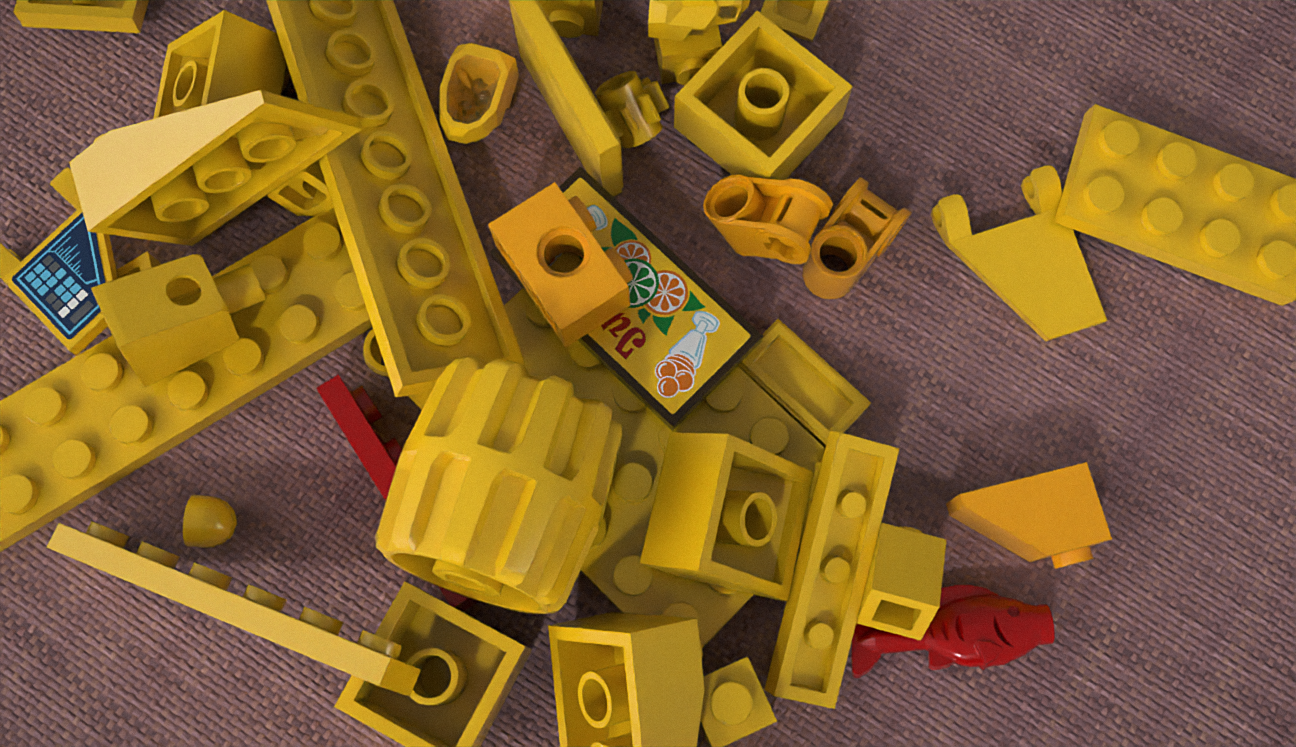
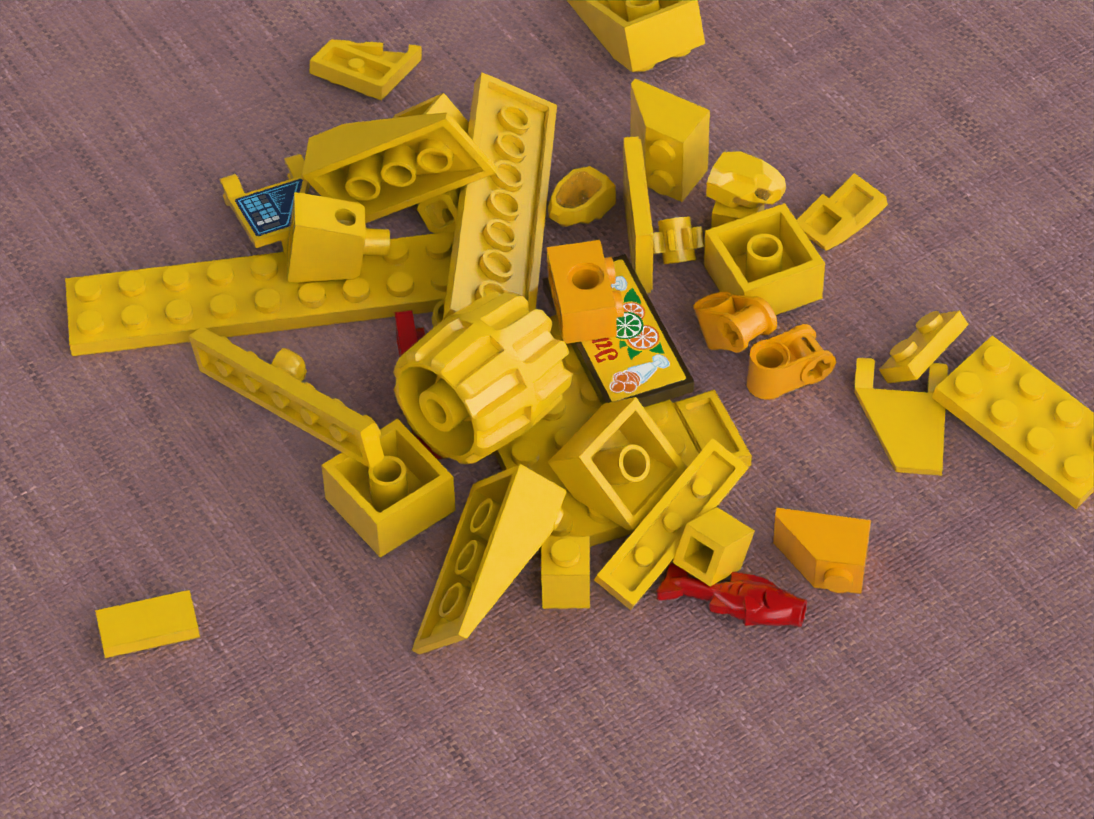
camera: 25 degrees right, 25 degrees down
none -> yellow plate [879,310,969,384]

